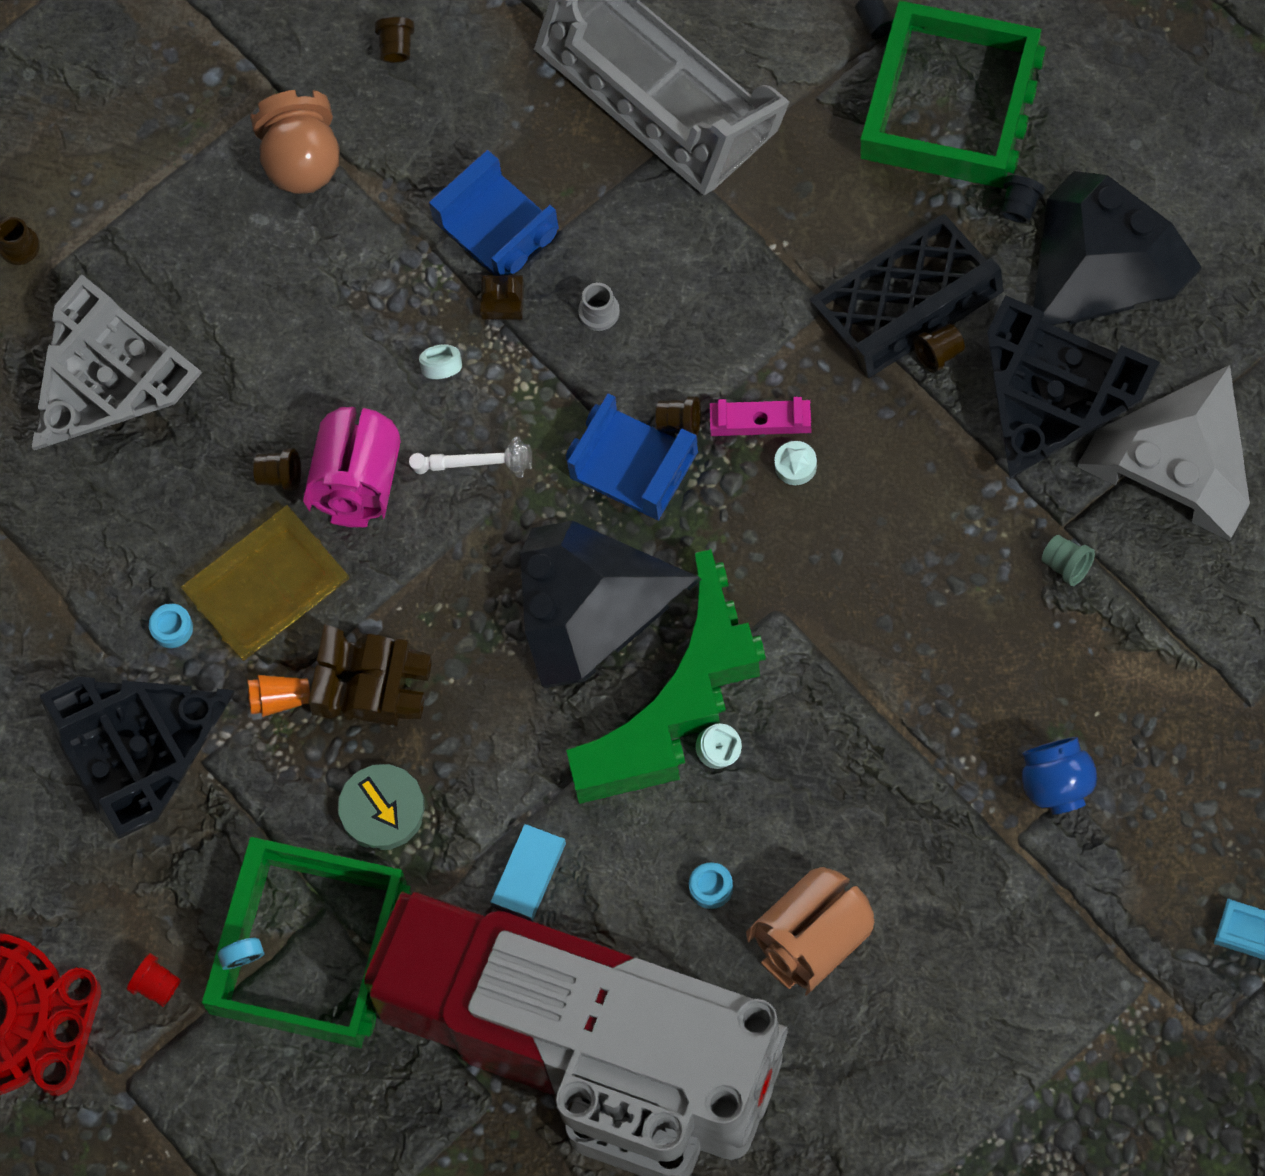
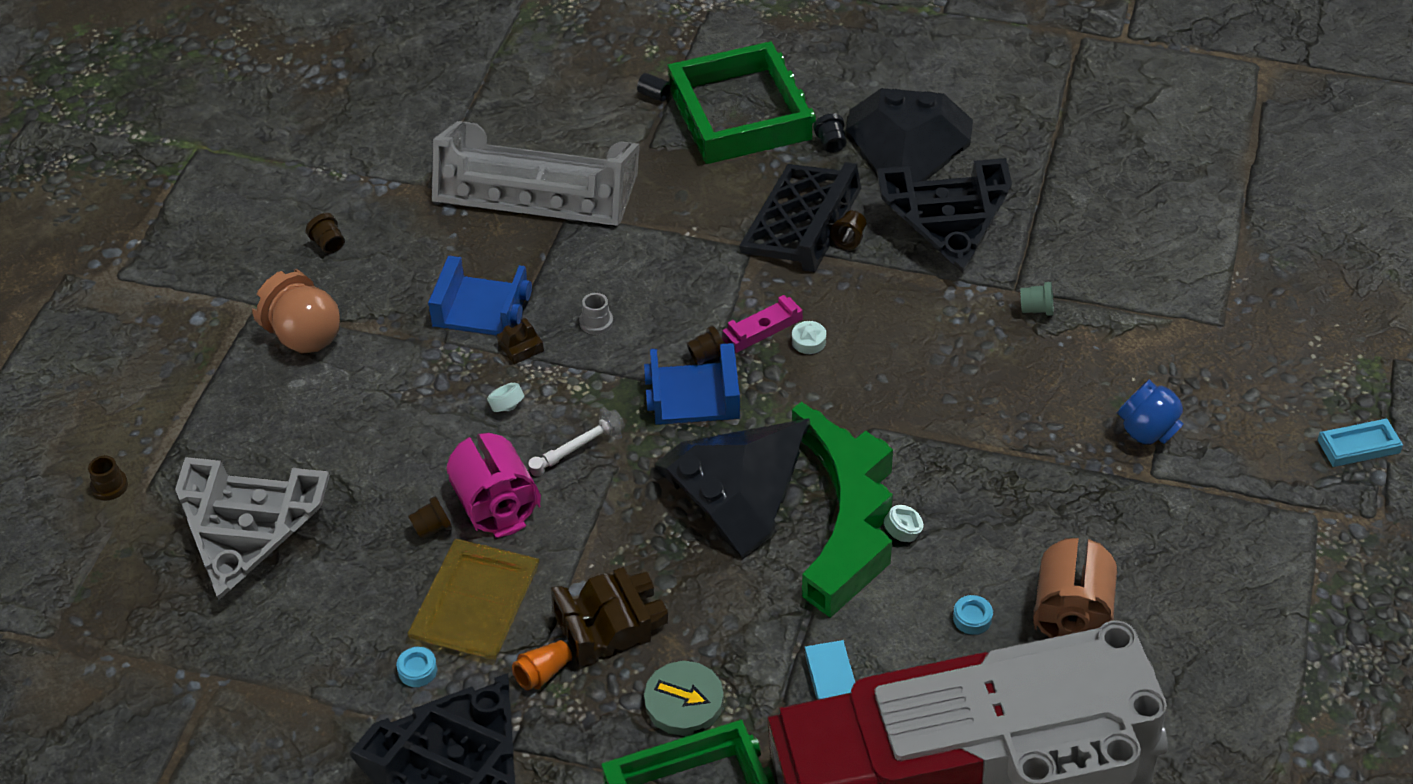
camera: 40 degrees left, 20 degrees down
light grey wedge [1078,365,1250,541] -> none

